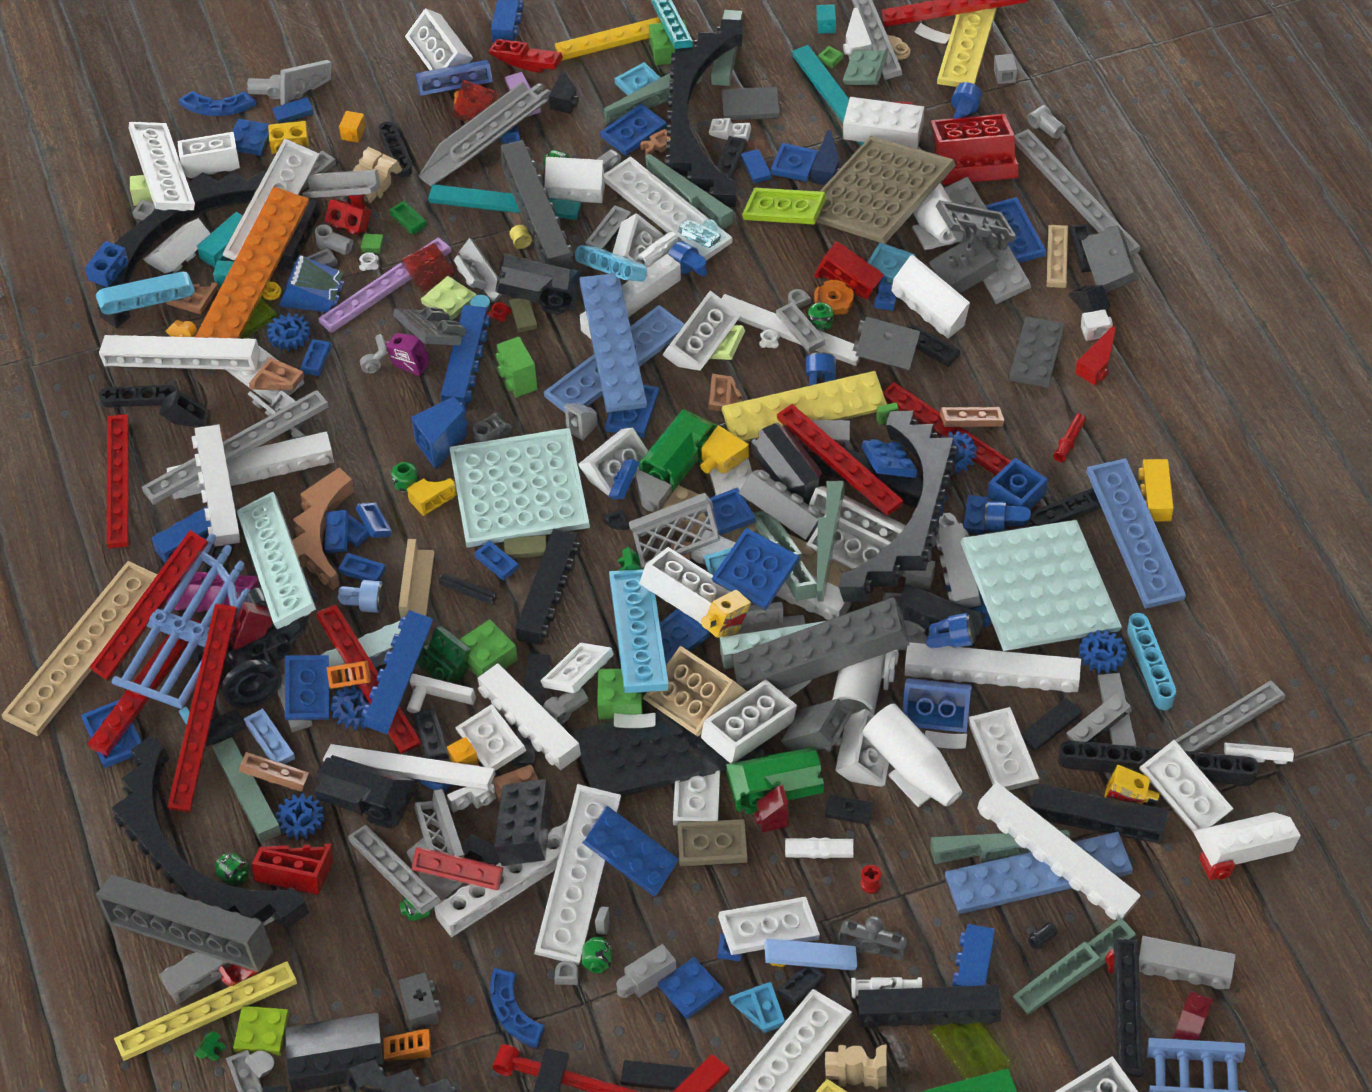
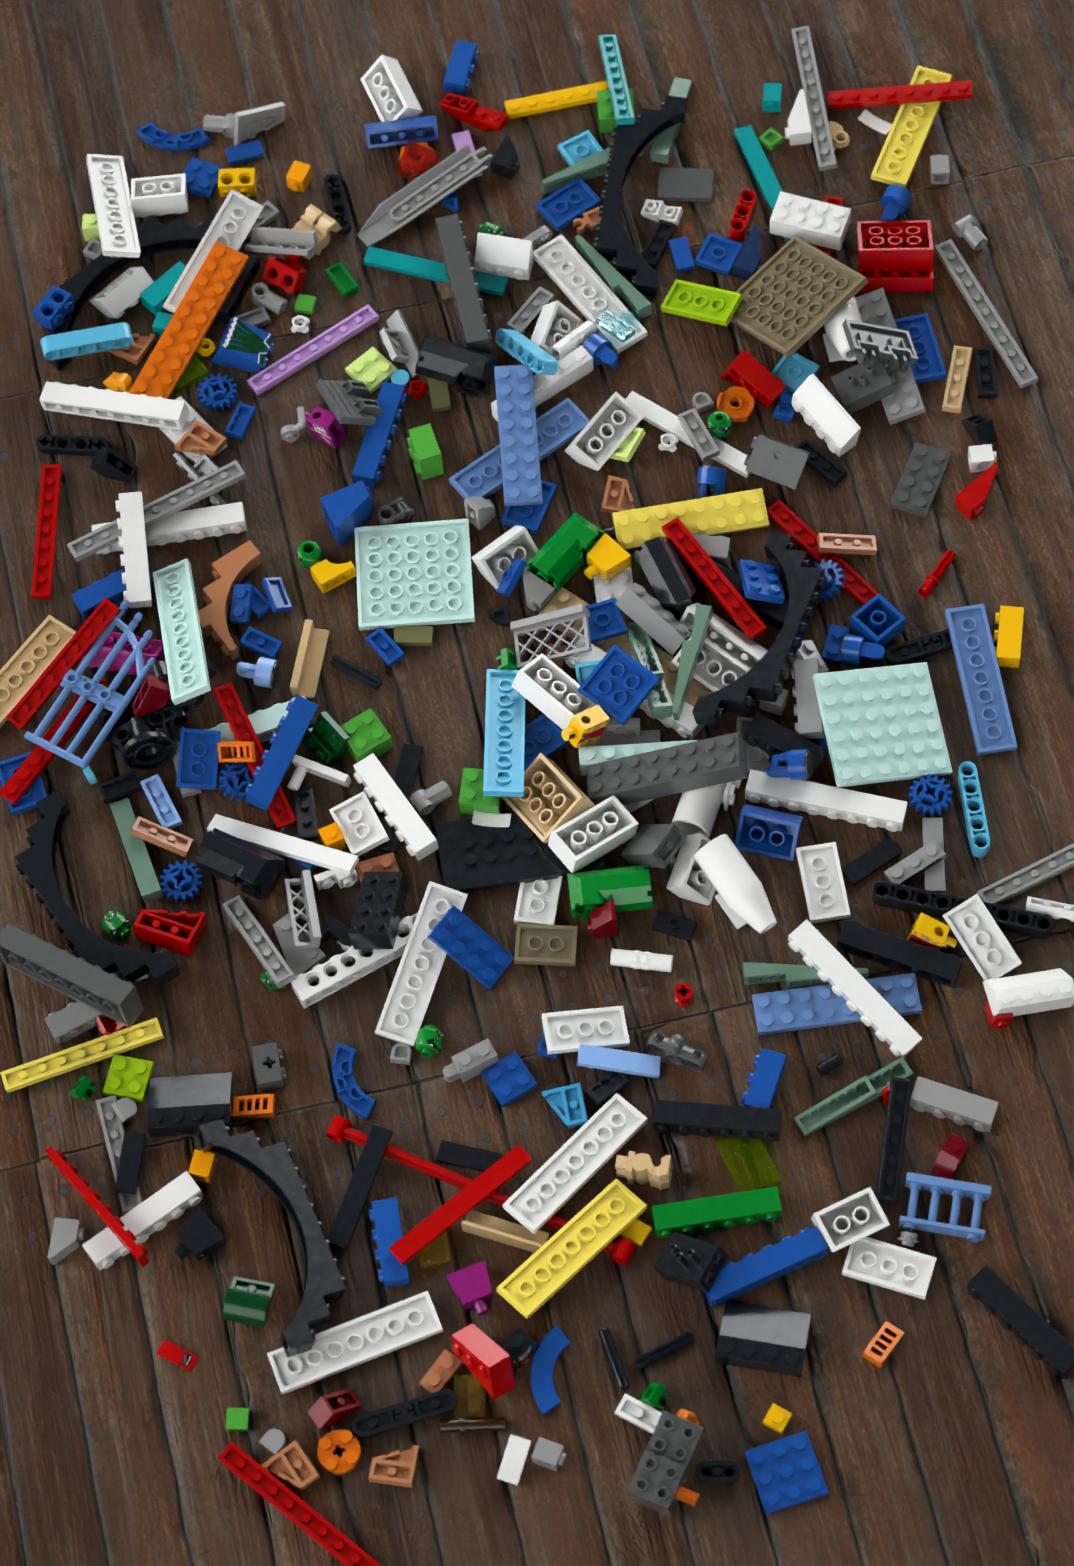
camera: 10 degrees right, 10 degrees up
red plate [168,603,237,813] -> none
clear red plate [401,243,456,292] -> none
red tile [411,847,504,890] -> none
light yellow wheel [509,225,532,249] -> none
black brick [516,529,581,645] -> none
white plate [541,643,614,693] -> none
light grey tile [595,907,610,935] -> none
sand green plate [843,50,888,85] -> none
white piece [851,977,922,998] -> none
bright green tile [876,403,898,425] -> none
white sticker [925,730,967,749] -> none
dark grey piece [1081,225,1139,293] -> none
none -> red beam [729,189,757,242]

